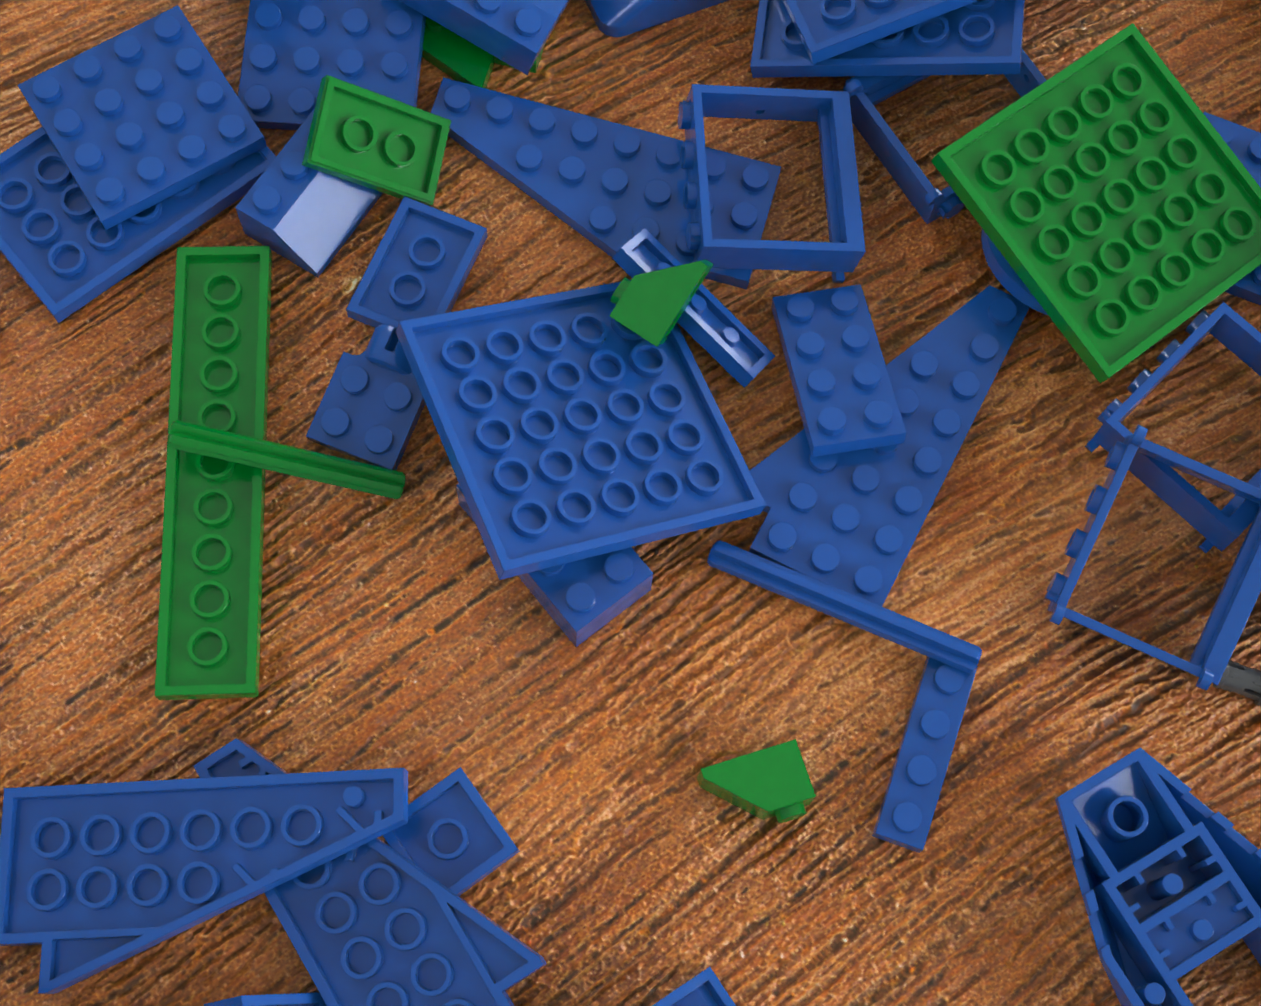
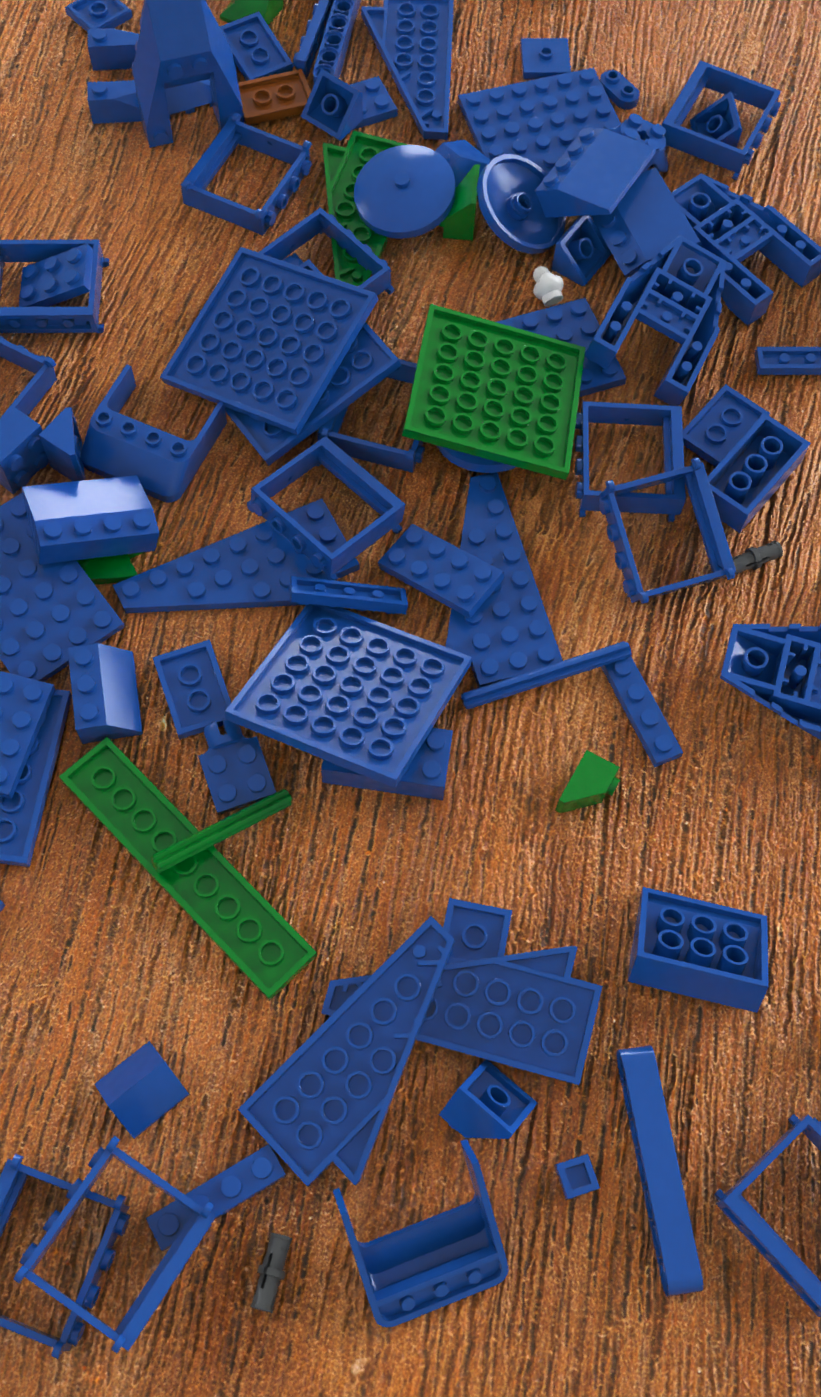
camera: 40 degrees left, 5 degrees down
green tile [302,75,451,206] -> none
green slope [609,259,714,347] -> none

